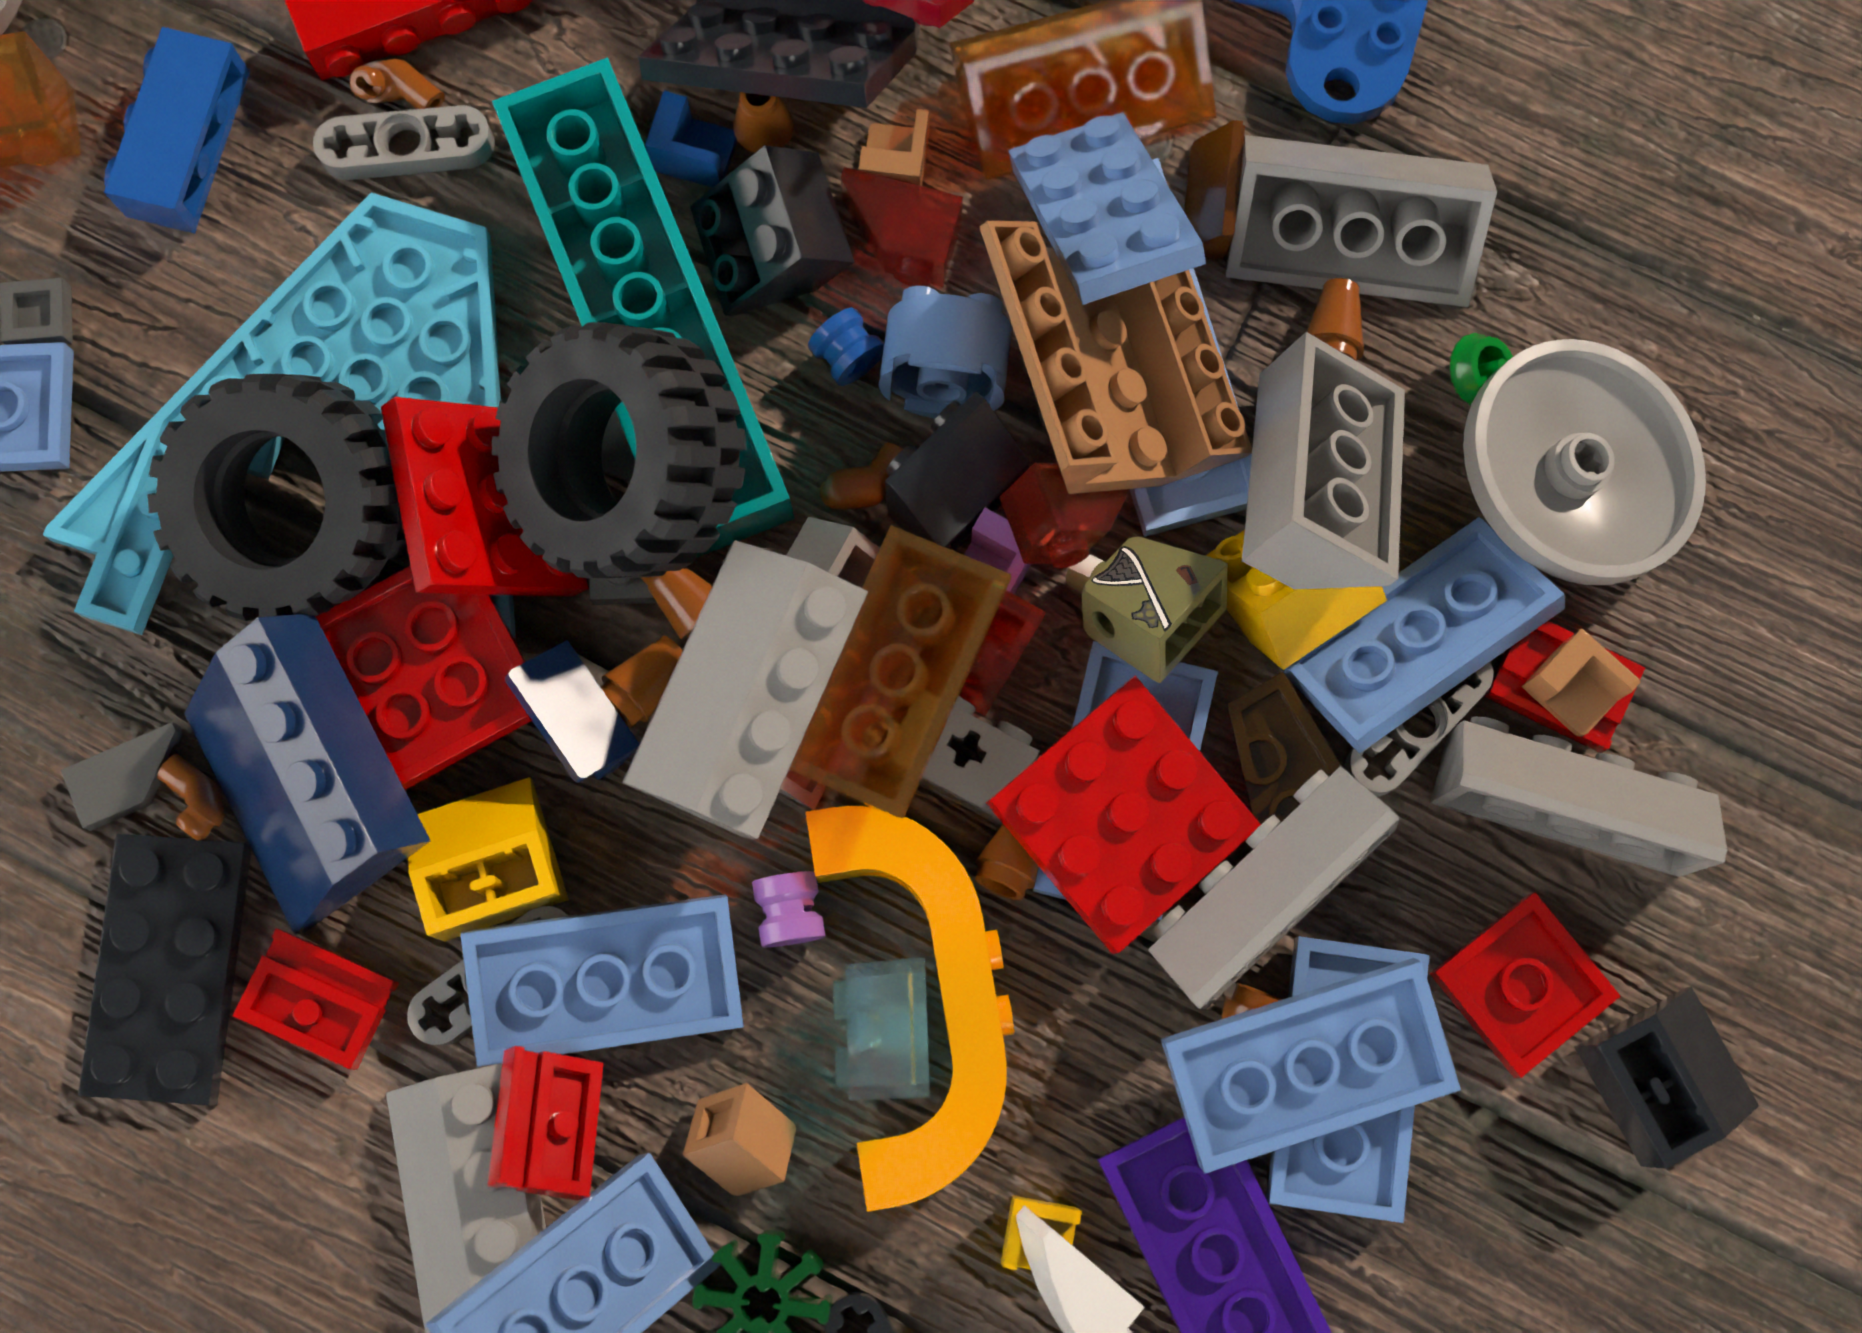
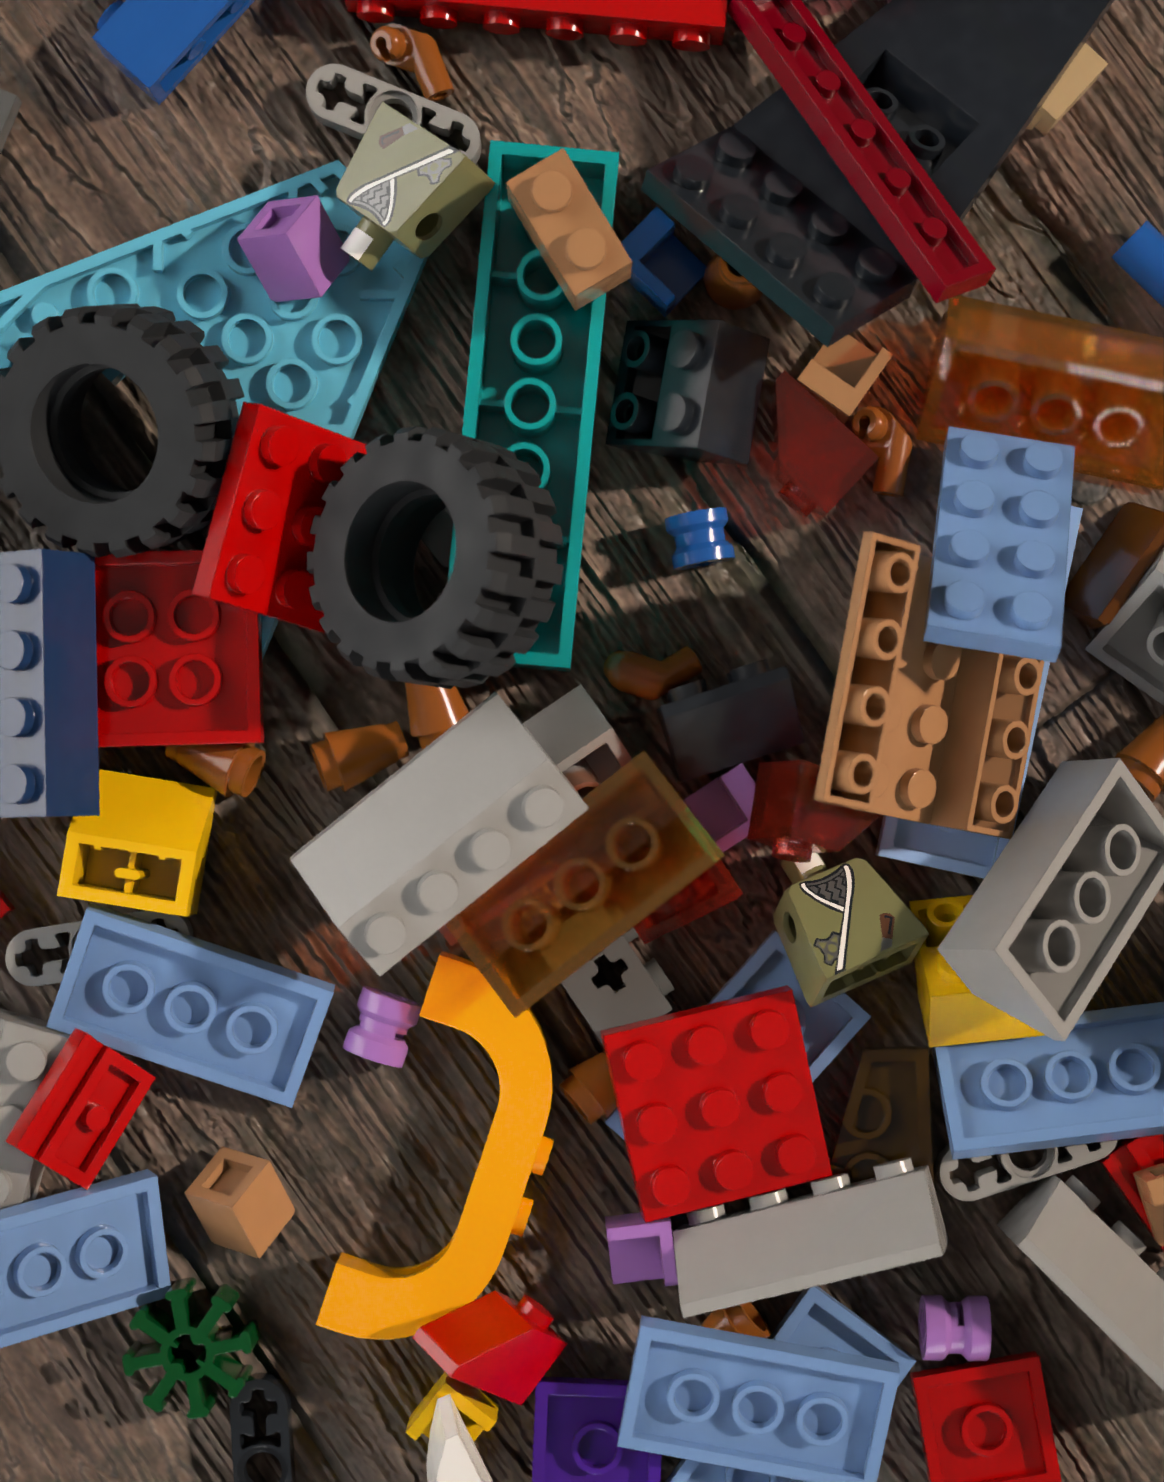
camera: 25 degrees right, 10 degrees up
panel [505,640,640,783] -> none
clear light blue slope [833,958,930,1101] -> none
medium blue brick [879,286,1012,418] -> none
none -> dark orange cone [165,744,266,798]
none -> medium lavender panel [237,195,350,302]
none -> torso [336,102,495,271]
none -> red slope [412,1291,568,1406]
none -> medium nougat brick [506,148,632,311]
none -> medium lavender panel [605,1212,678,1287]
none -> dark orange arm [852,406,912,498]
none -> medium lavender wheel [918,1295,992,1361]

